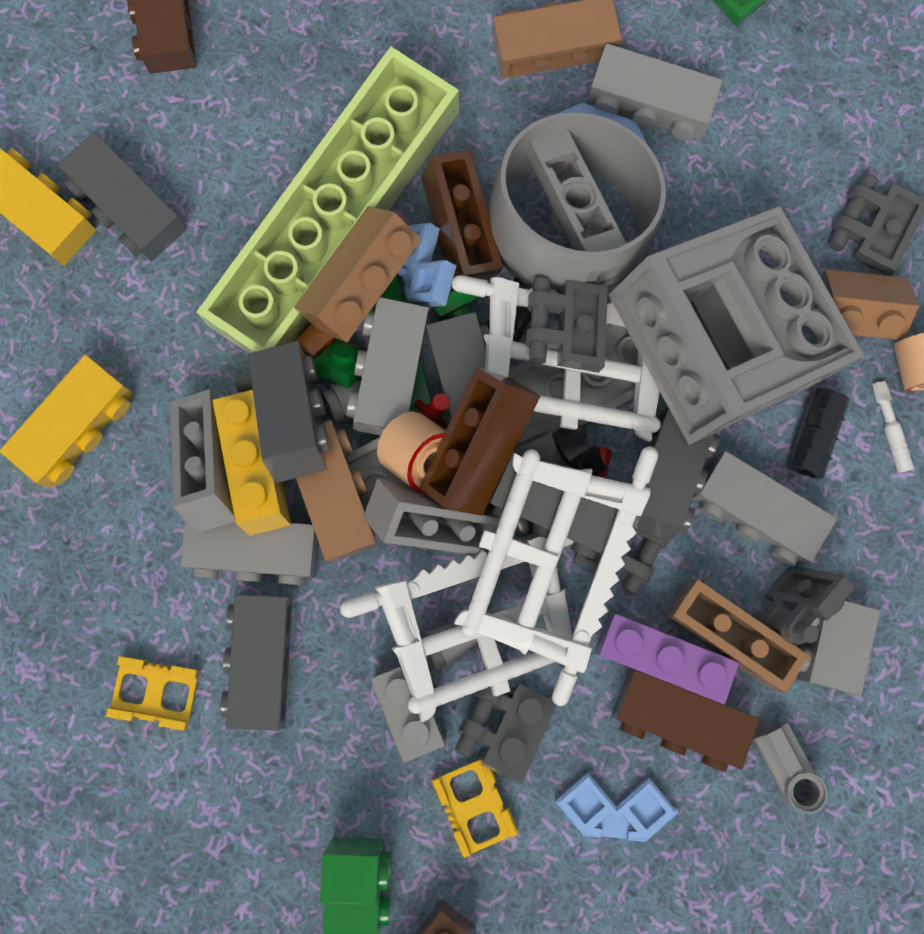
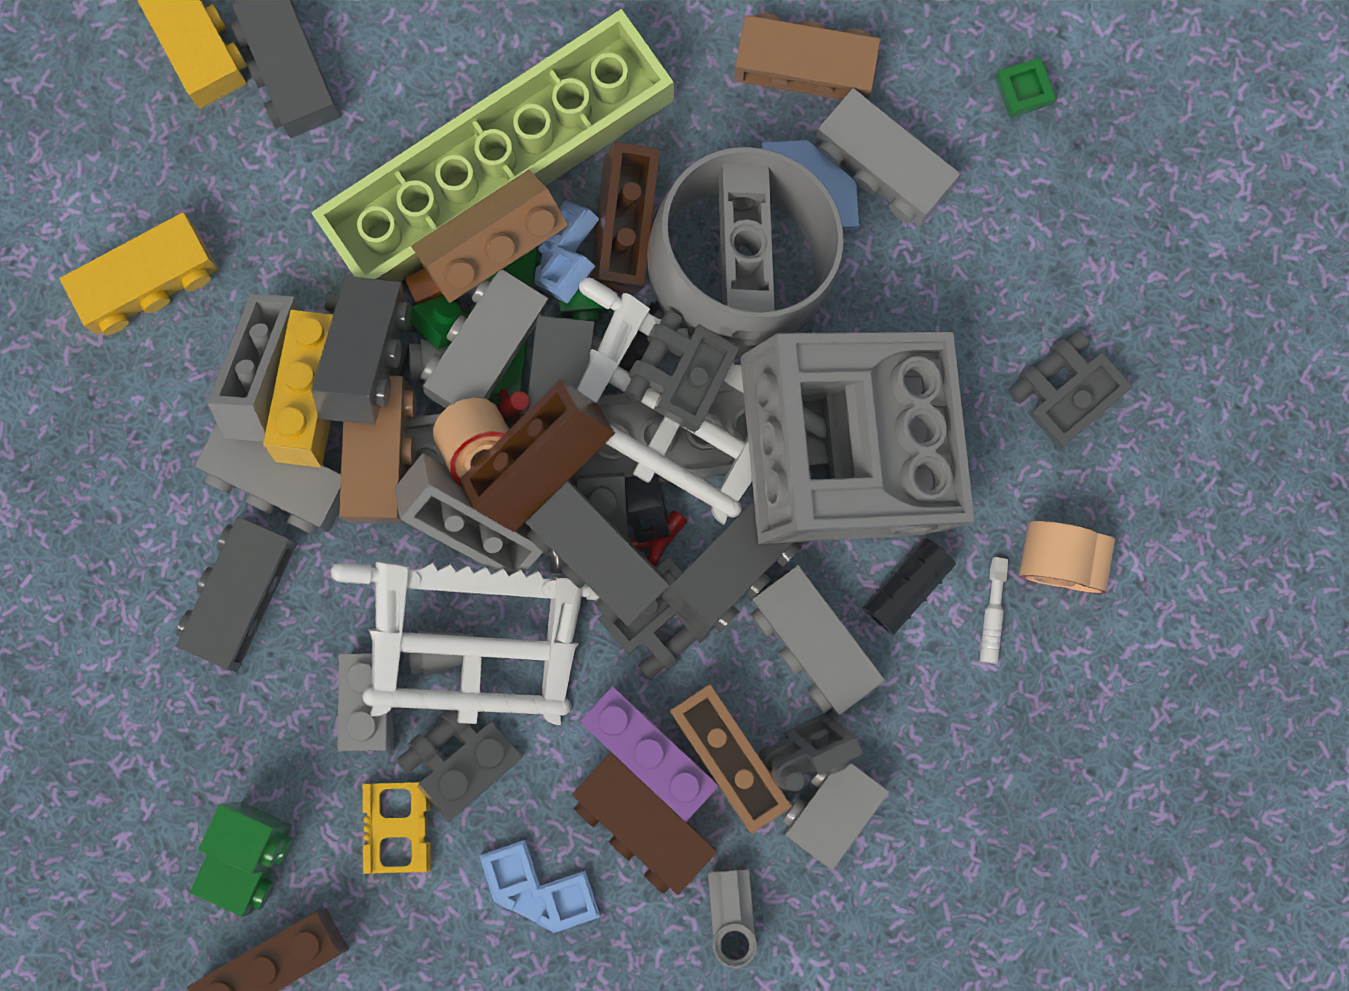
camera: 25 degrees right, 0 degrees up
yellow piece [106,656,200,731] -> none
white piece [454,446,658,706] -> none
medium nougat brick [822,269,919,340] -> none

